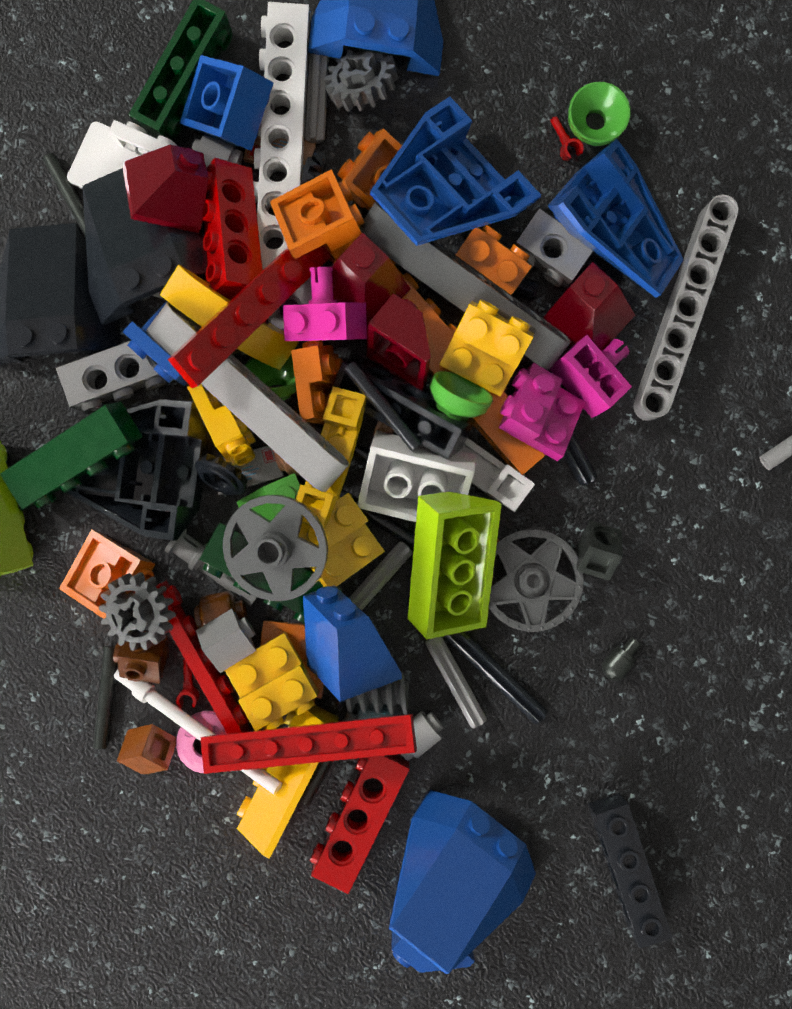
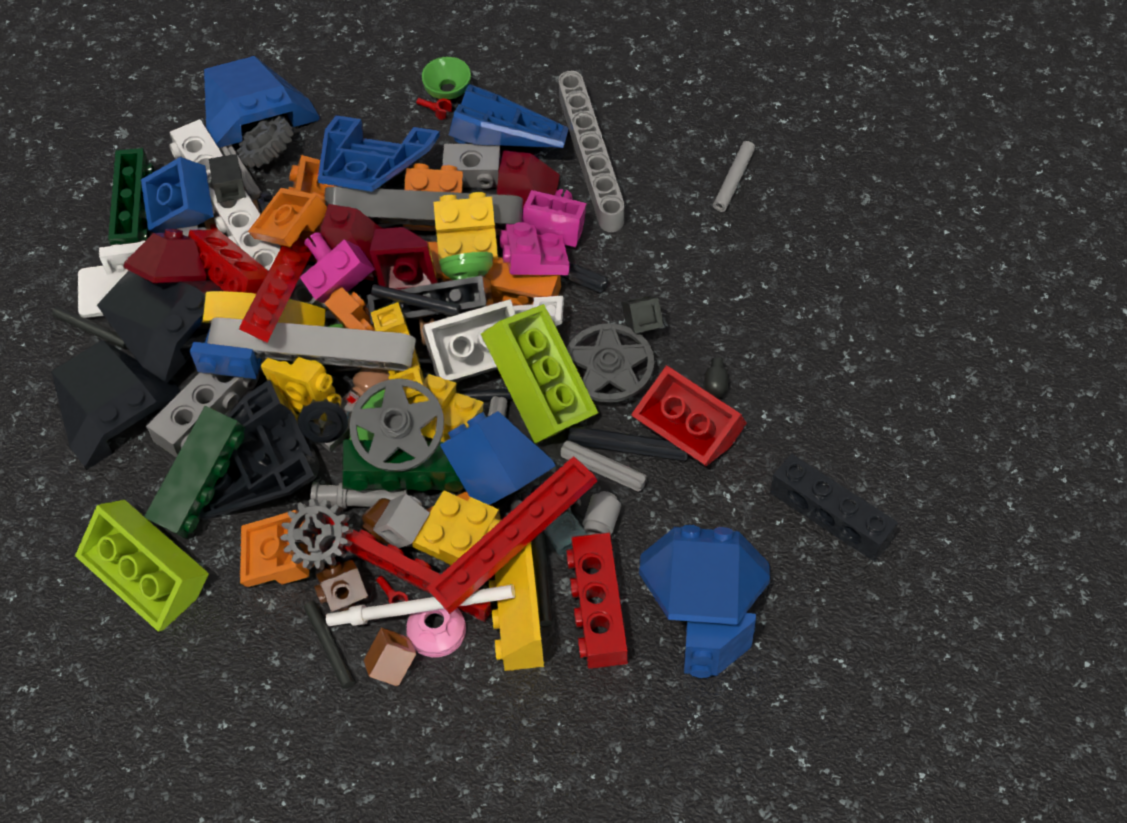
camera: 25 degrees left, 30 degrees down
none -> pearl dark grey brick [209,154,246,203]
none -> red slope [631,365,747,466]

